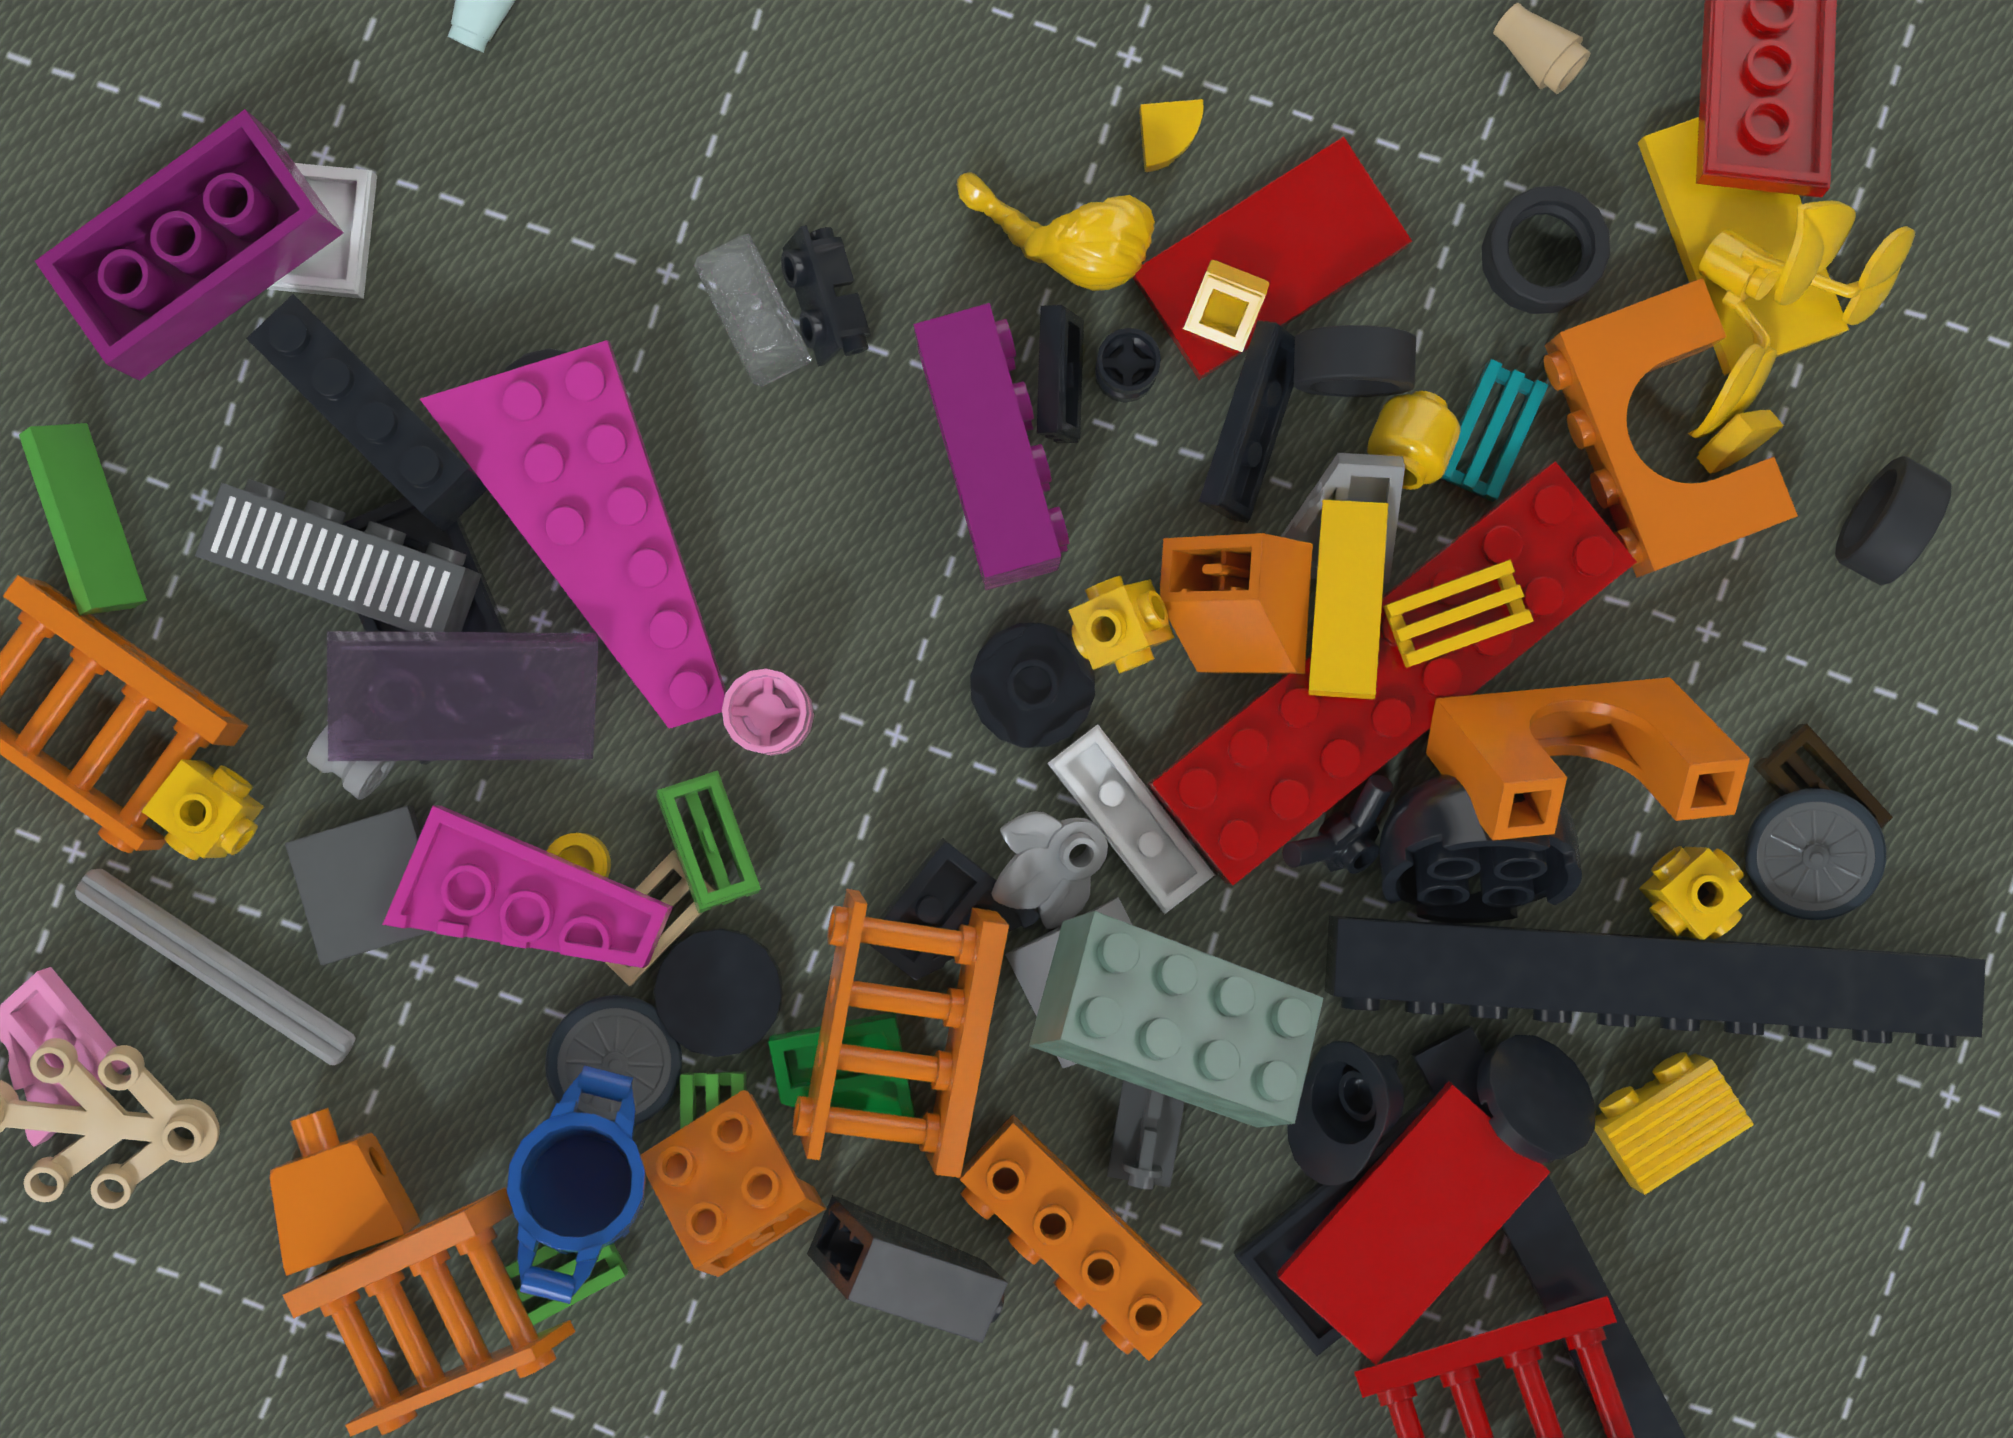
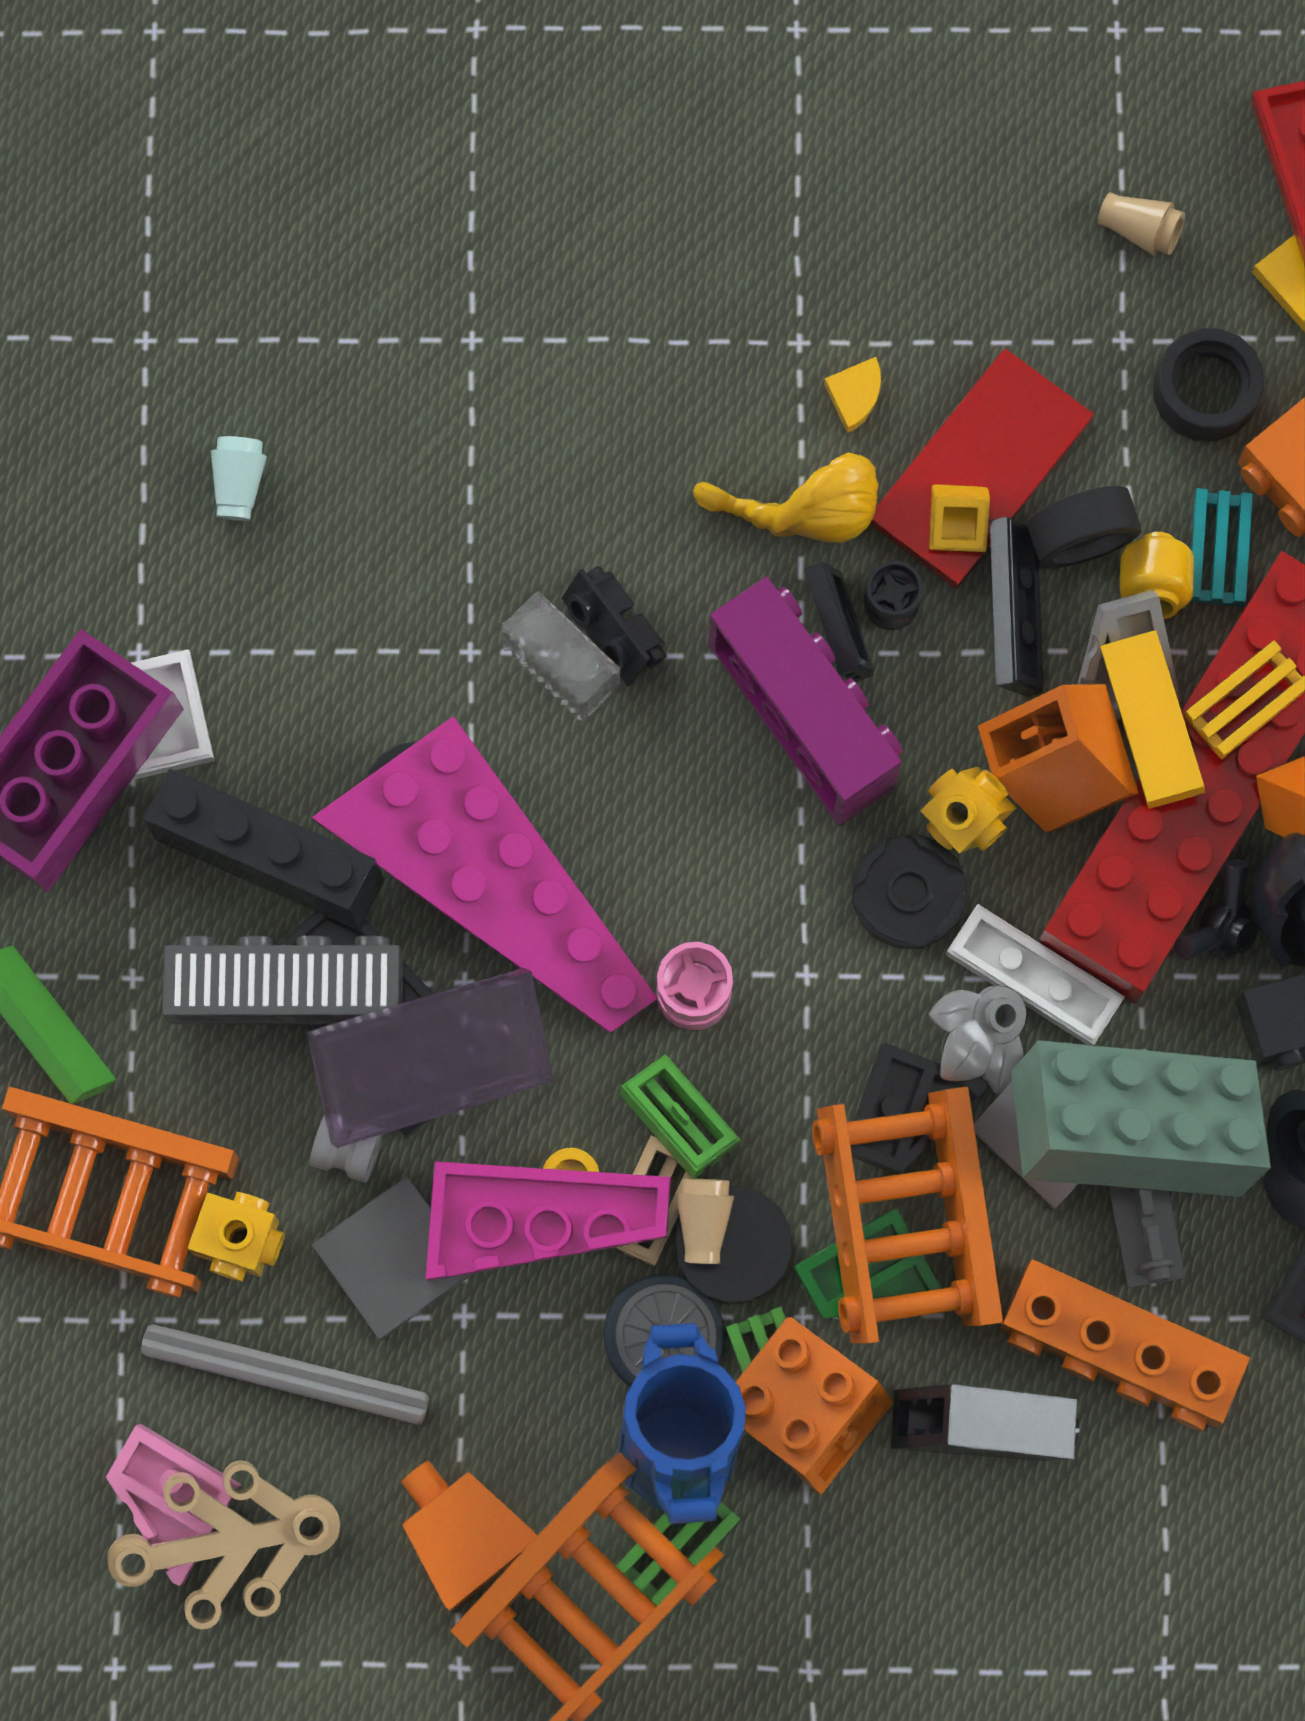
camera: 15 degrees left, 10 degrees down
none -> tan cone [676,1178,735,1264]

